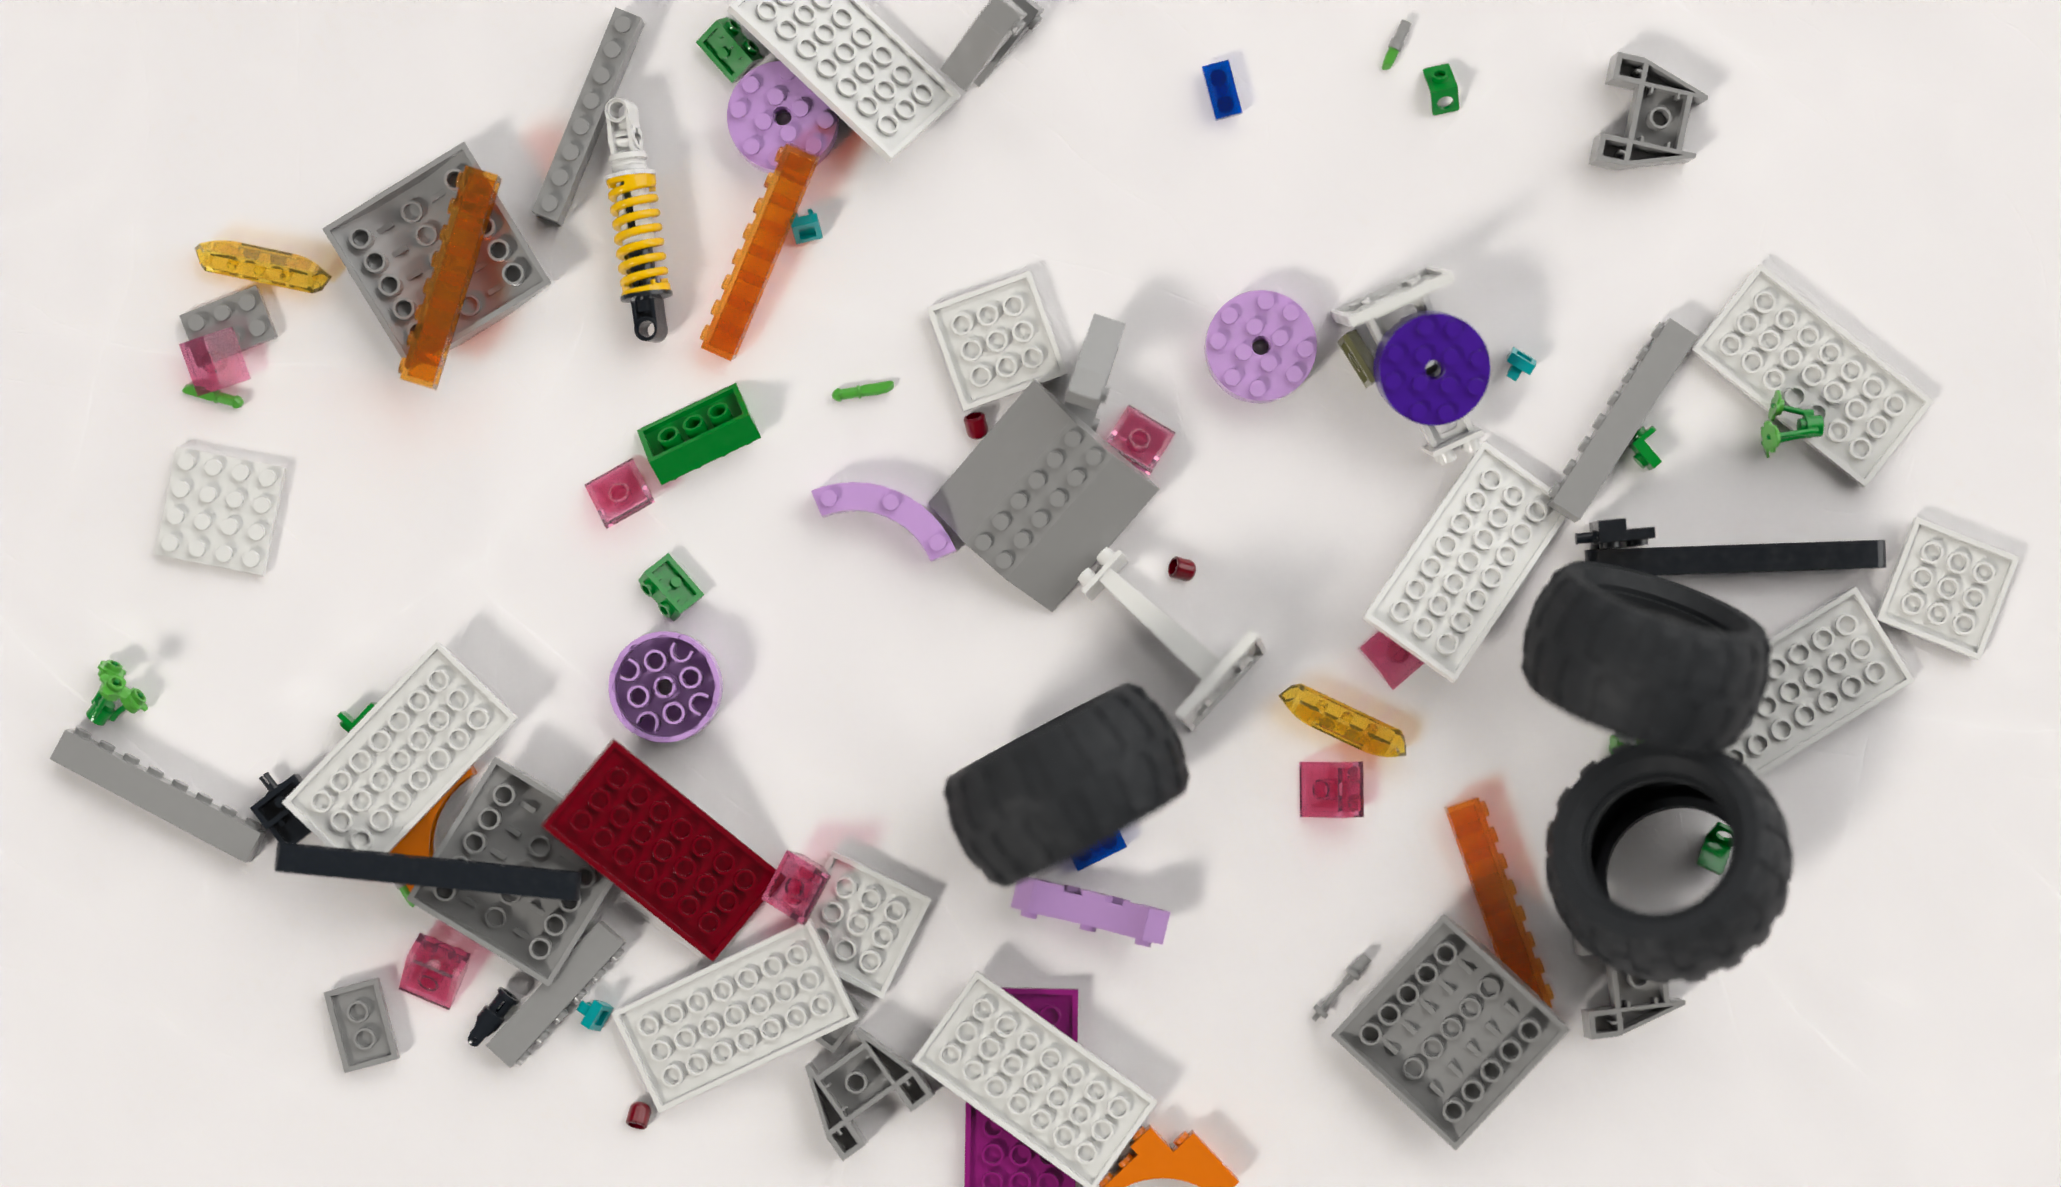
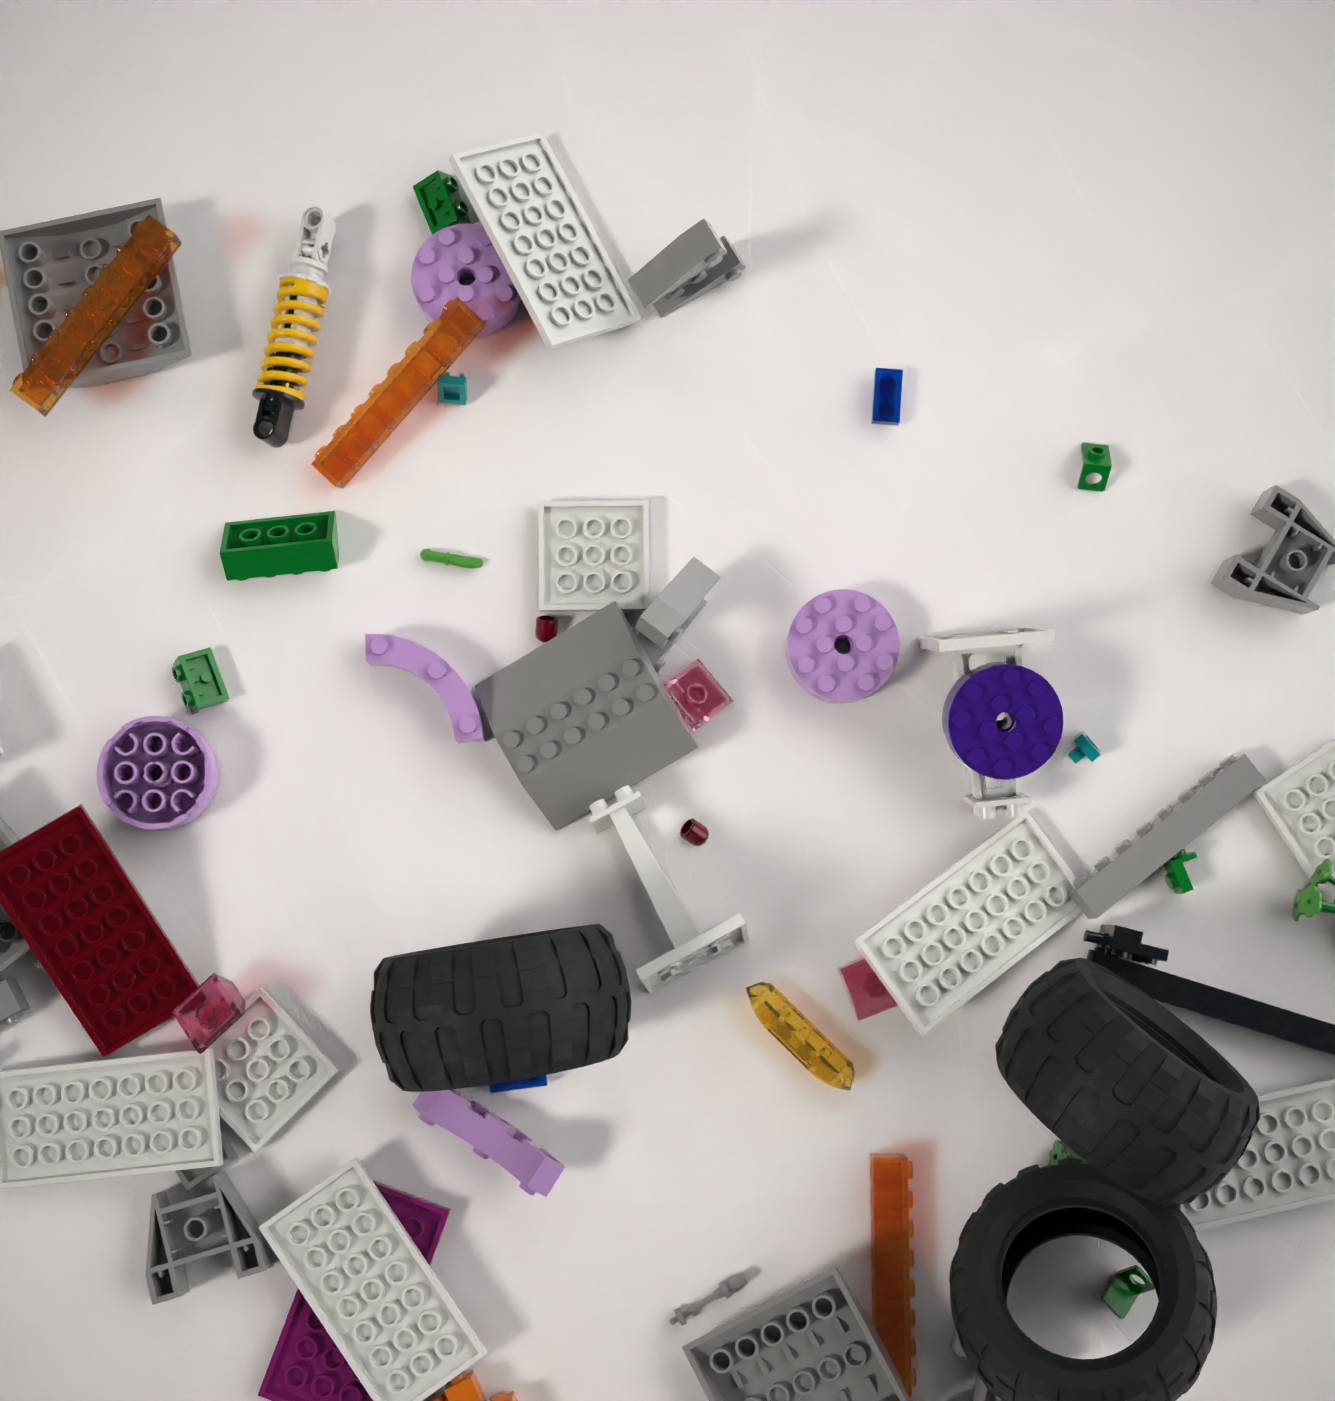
camera: 10 degrees right, 5 degrees down
light grey brick [532,7,645,226] -> none
clear pink slope [585,458,655,529] -> none
clear pink slope [1299,761,1364,818] -> none
olive slope [1337,329,1375,388] -> none
light grey piece [1382,20,1412,70] -> none

